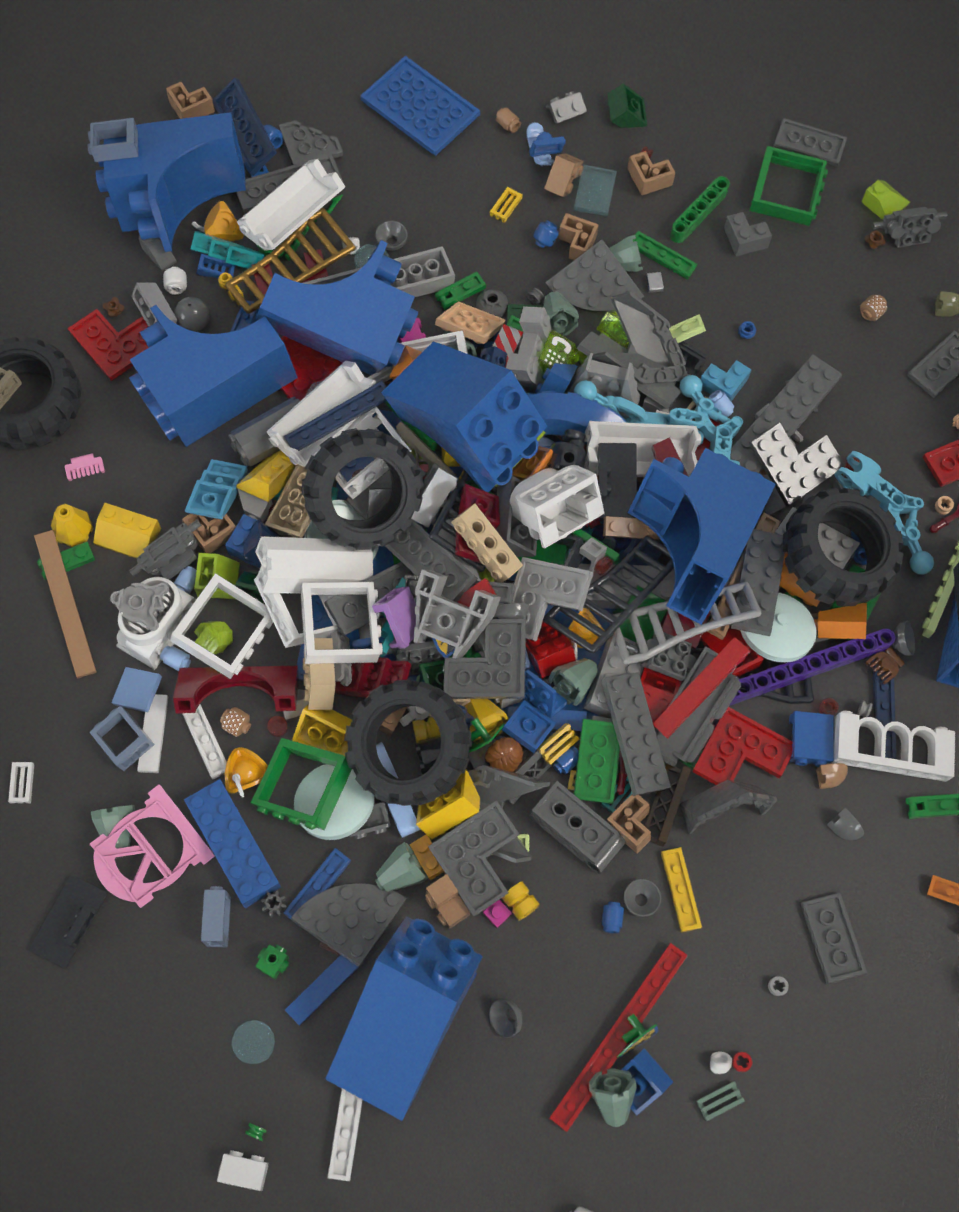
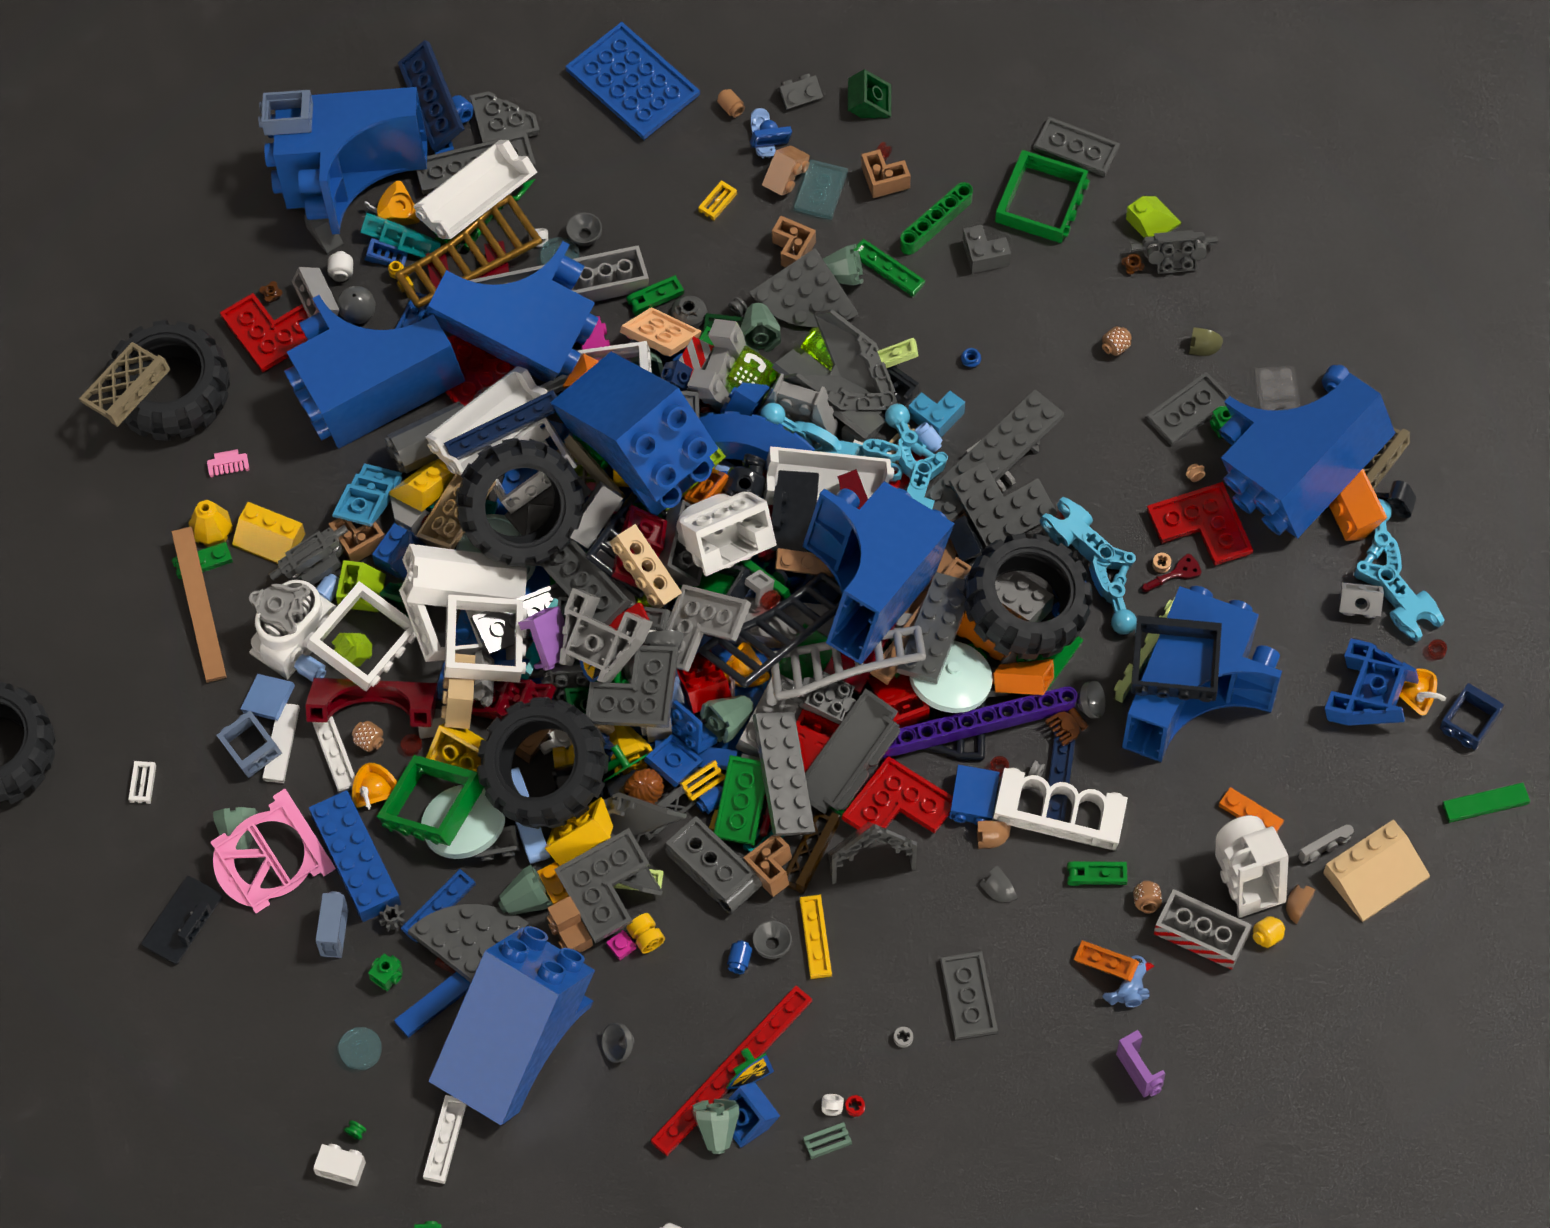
camera: 10 degrees right, 5 degrees down
medium nougat brick [166,82,215,119] -> none
blue head [533,220,559,248] -> none
flat silver piece [646,272,664,292] -> none
red tile [653,637,751,739] -> none

